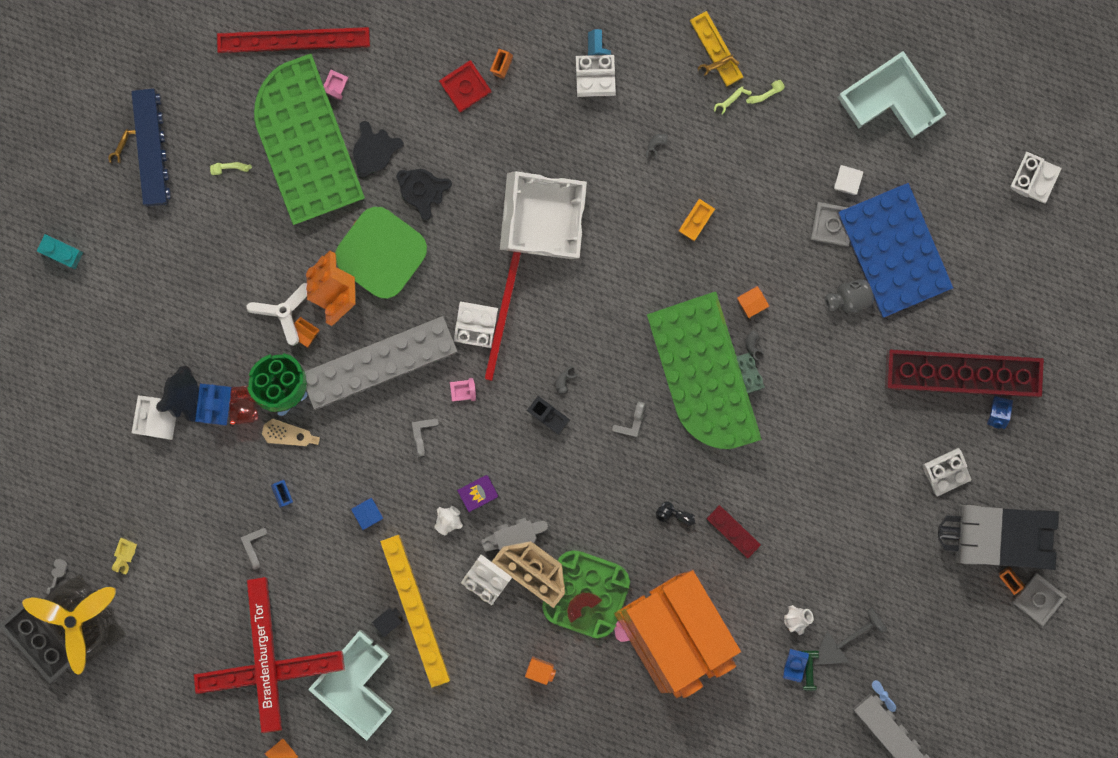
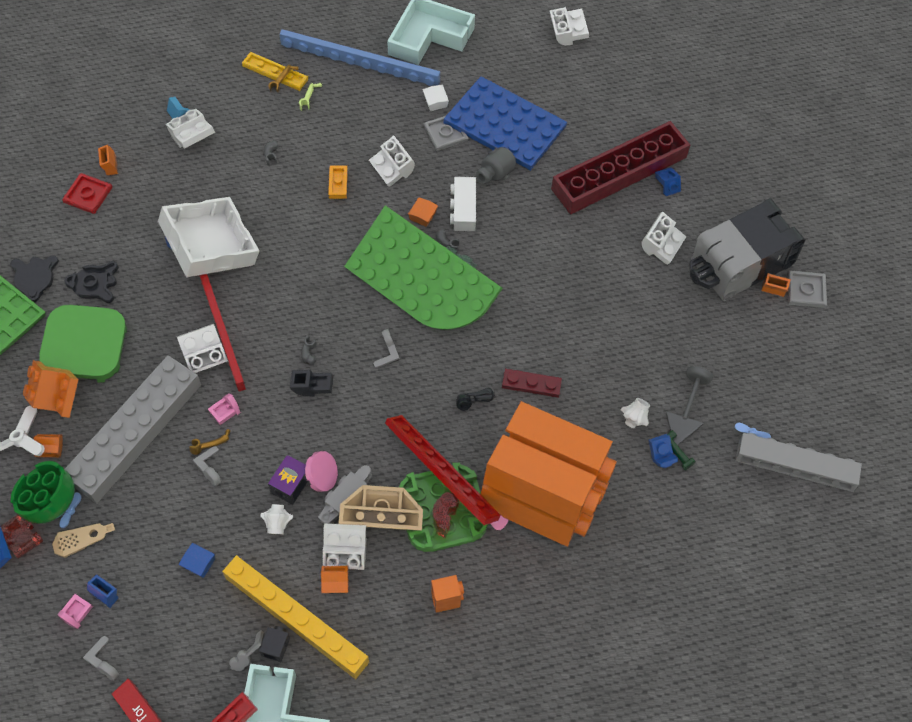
camera: 35 degrees left, 25 degrees down
yellowish green piece [746,80,785,104] -> none
none -> bright pink tile [57,594,93,629]
none -> pearl gold piece [189,429,230,455]
none -> light grey piece [229,630,264,671]
none -> medium blue plate [280,29,440,86]
none -> bright pink tile [305,451,338,492]
none -> orange piece [321,566,349,593]
none -> white brick [369,136,415,186]
none -> red tile [385,415,501,525]
none -> white brick [450,177,476,231]

